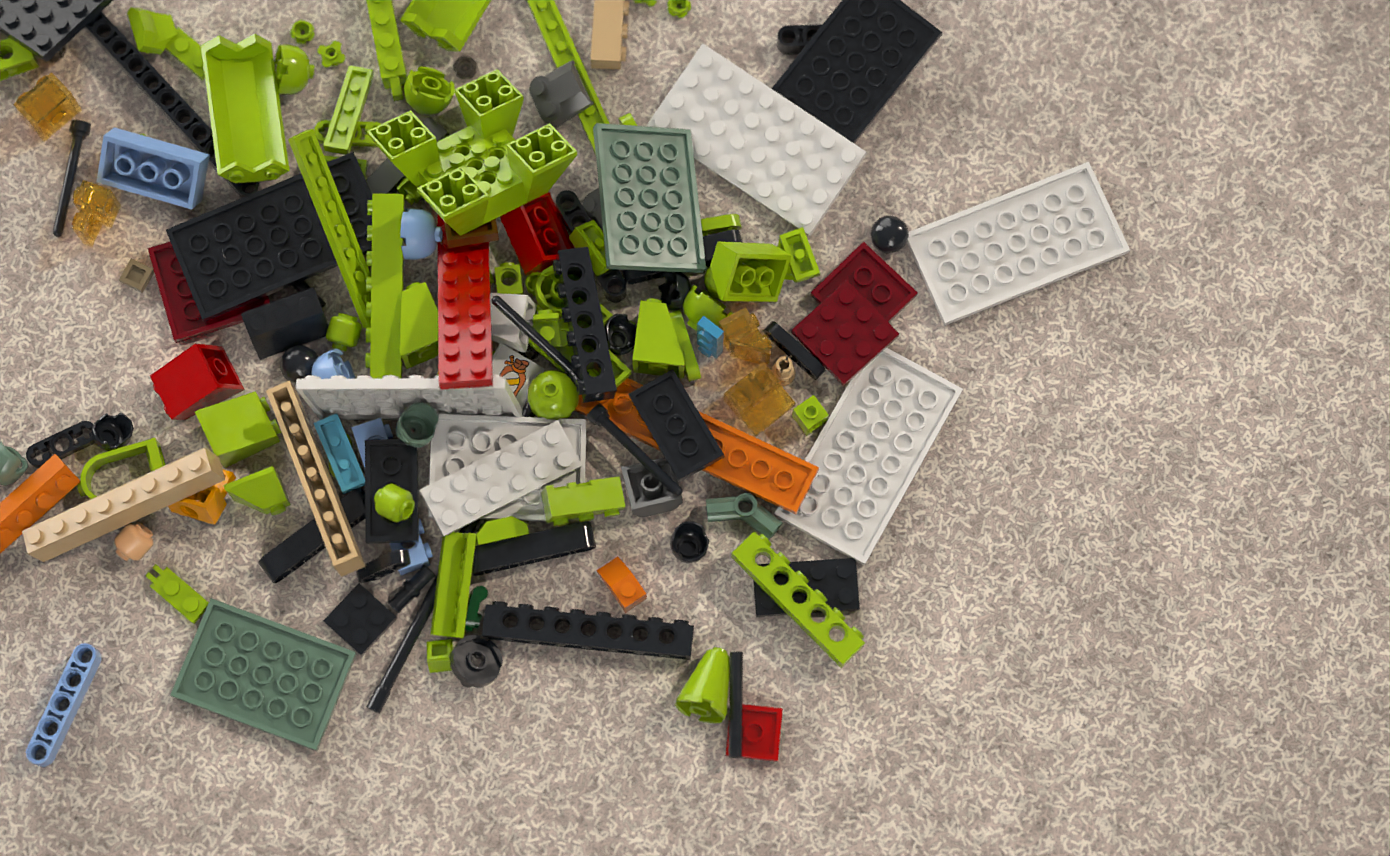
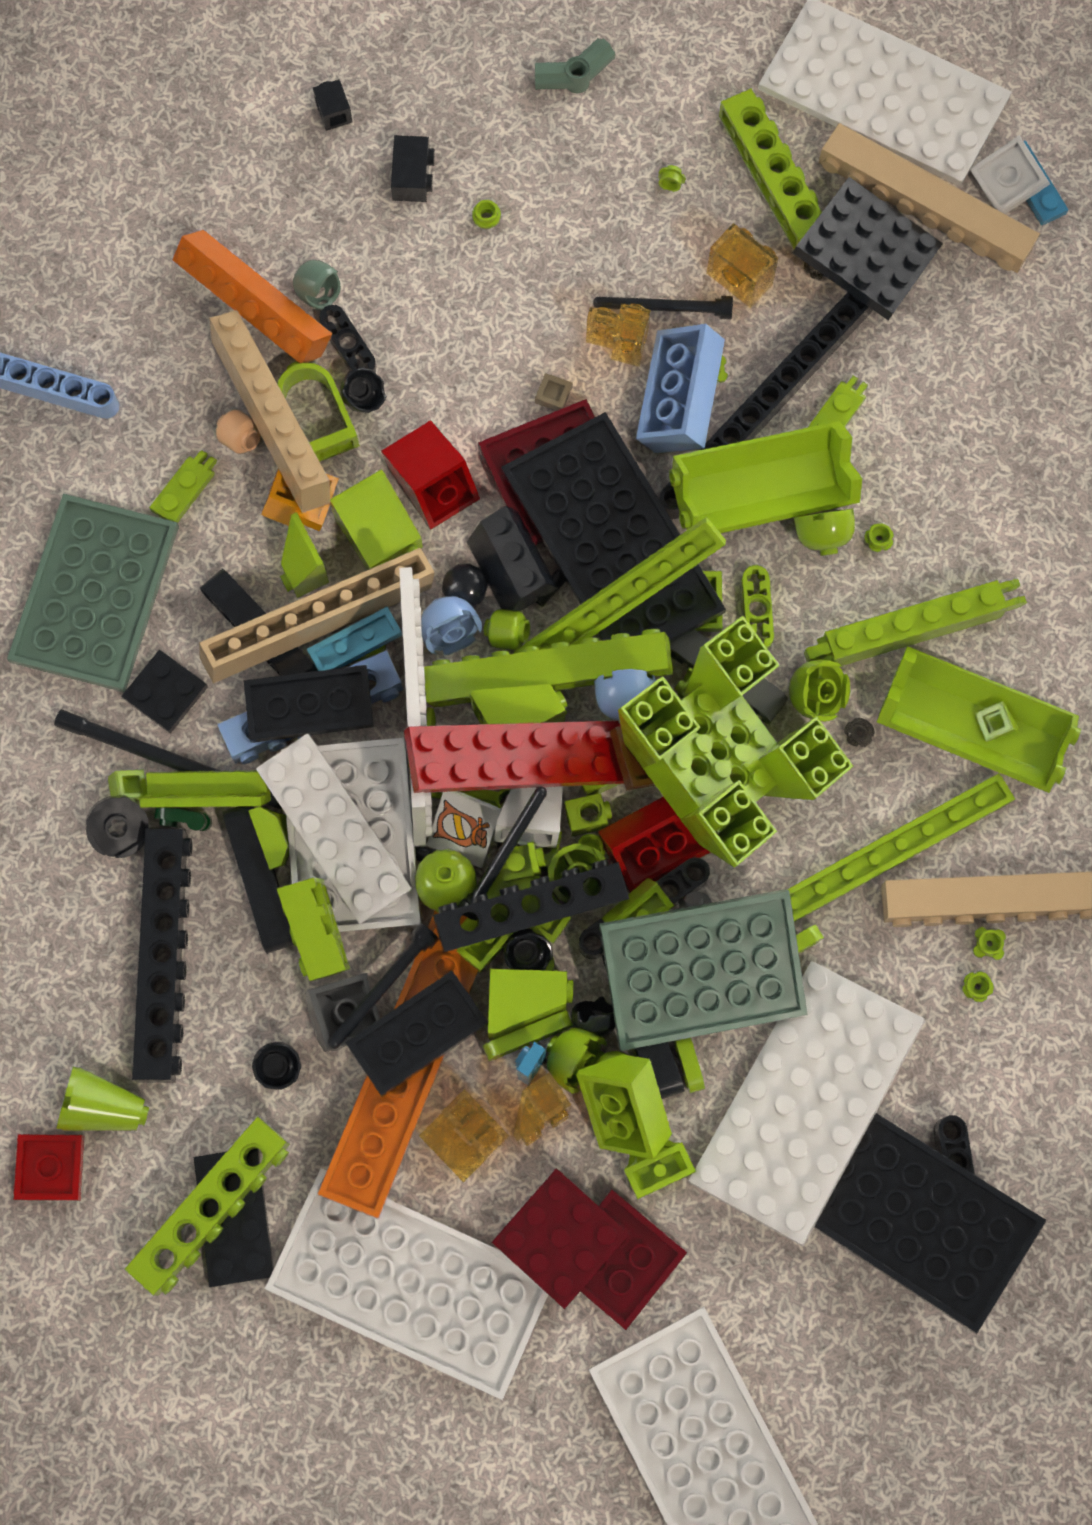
camera: 85 degrees right, 0 degrees up
lime slope [127,7,177,55] -> none
lime plate [317,41,346,68] -> none
lime plate [323,65,374,155] -> none
black beam [356,549,411,583] -> none
lime head [374,484,415,522] -> none
black pin [388,564,436,613] -> none
sand green helmet [396,402,439,448] -> none
dark grey slope [529,60,593,128] -> none
orange slope [596,556,647,613] -> none
sand green piece [706,493,782,540] -> none
black piece [729,652,743,758] -> none
black beam [763,321,826,380] -> none
tan pin [770,356,796,386] -> none
lime brick [792,395,829,436] -> none
black hair [870,215,909,254] -> none

